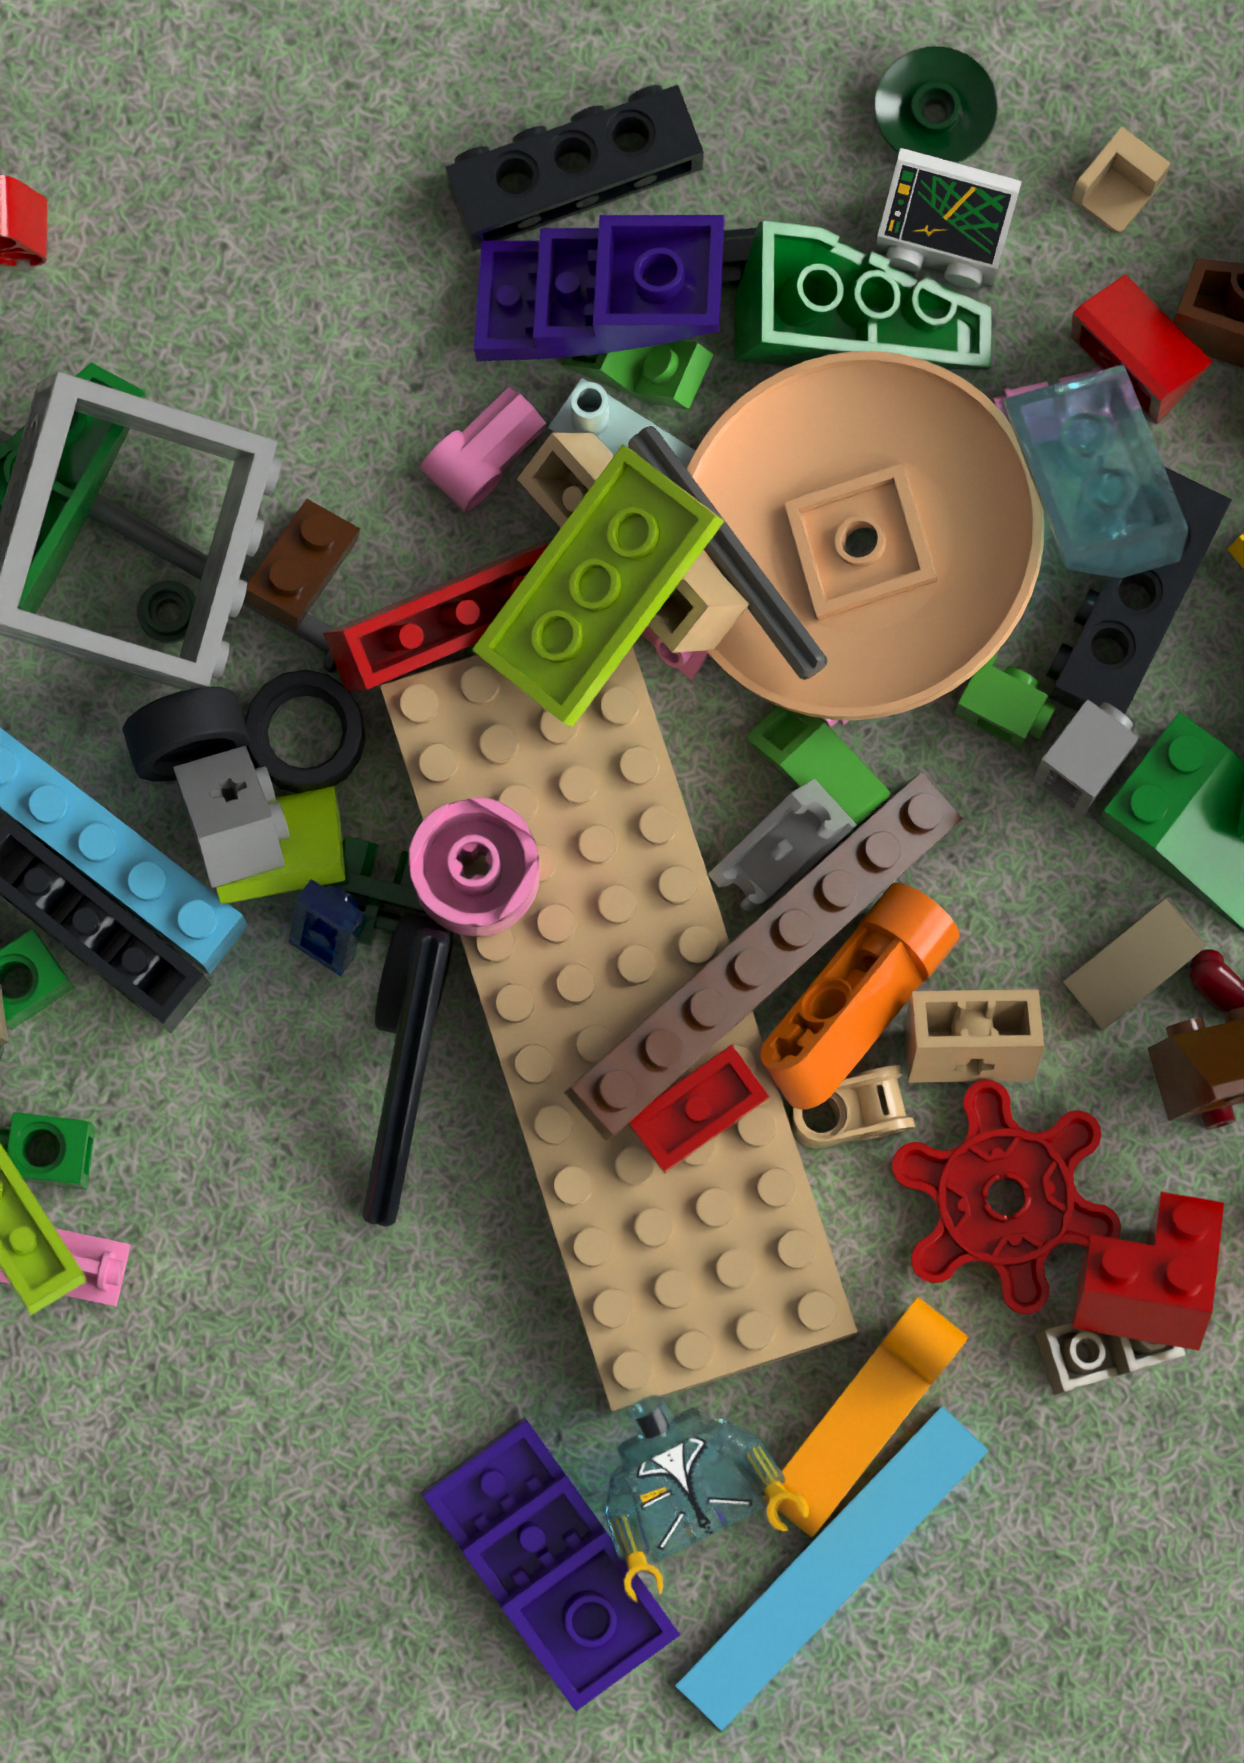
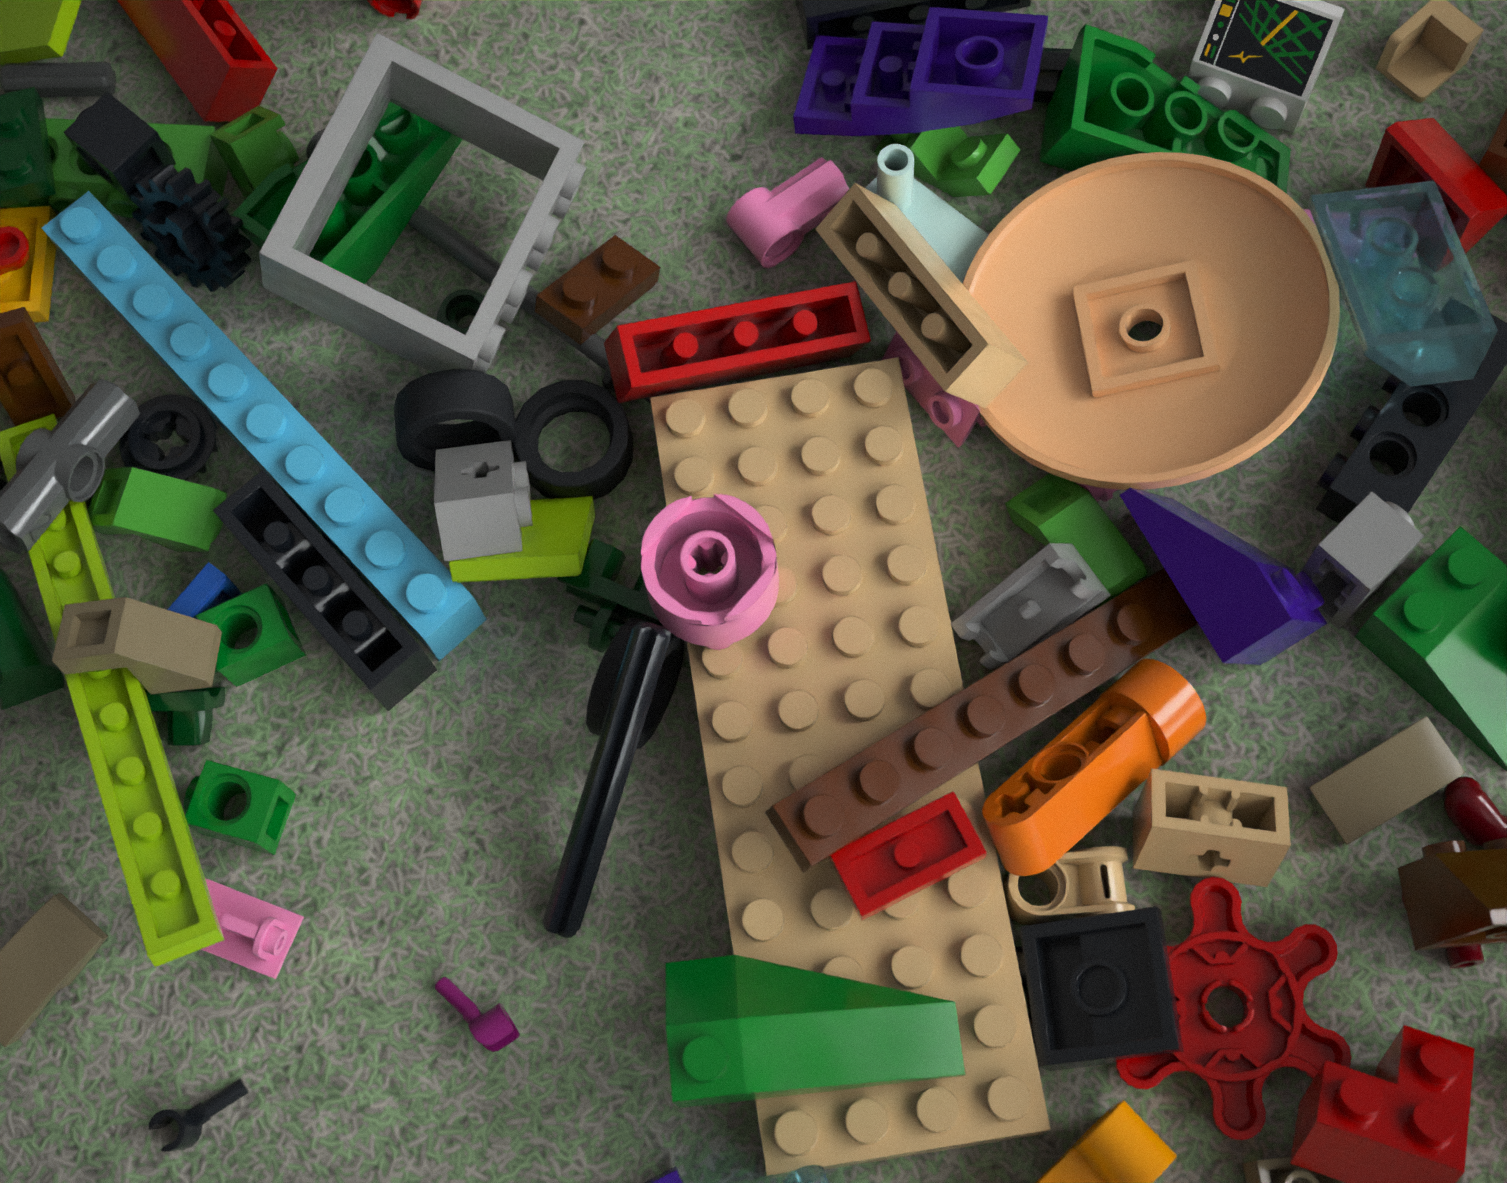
camera: 15 degrees right, 10 degrees down
plate [289,879,365,976] -> none
lime plate [472,444,724,727] -> none
dark grey axle [628,426,828,680] -> none
bright green brick [954,654,1057,749] -> none
none -> black hand [148,1078,249,1152]
none -> magenta hand [435,977,520,1052]
none -> green wedge [665,955,965,1108]
none -> black plate [1015,906,1184,1071]
none -> dark purple slope [1120,488,1327,665]

